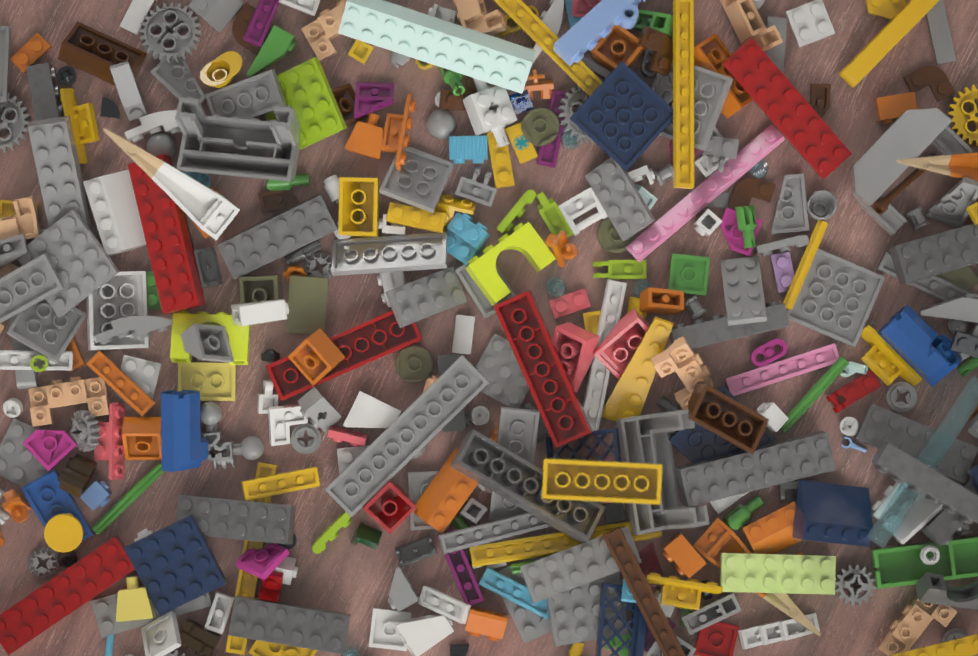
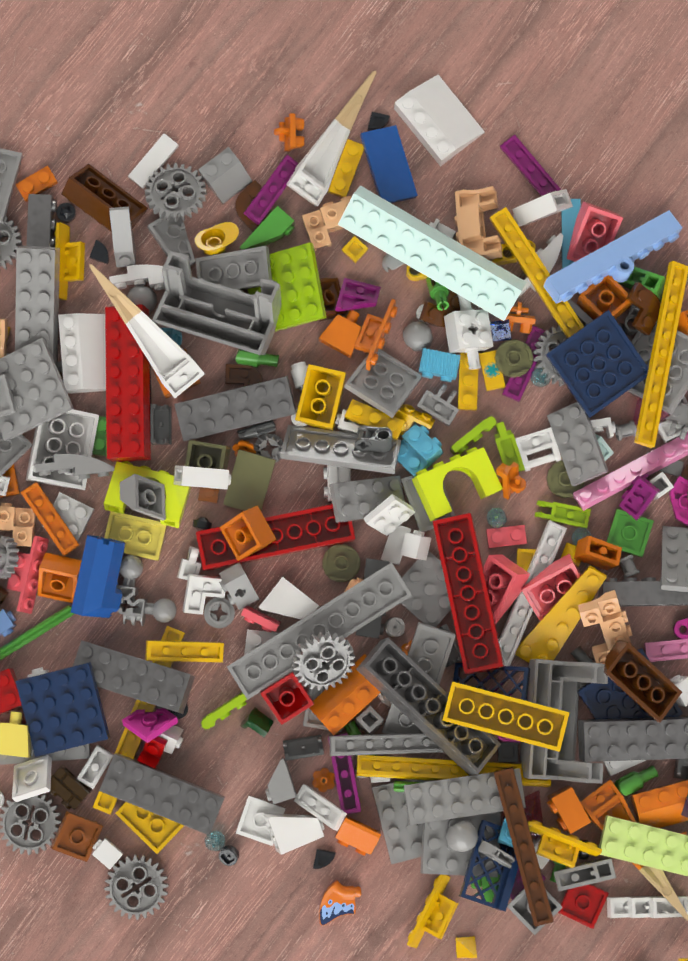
camera: 10 degrees right, 5 degrees down
medium azure tile [479,567,549,619] -> none
none -> dark orange plate [198,487,220,503]
none -> light grey gear [291,631,355,691]
none -> orange plant [312,768,335,793]
none -> dark grey piece [355,425,393,453]
none -> white plate [363,494,415,536]
none -> white brick [400,530,431,560]
none -> light grey hair [446,821,479,852]
none -> light grey piece [478,841,515,868]
none -> magenta bracket [619,473,660,520]

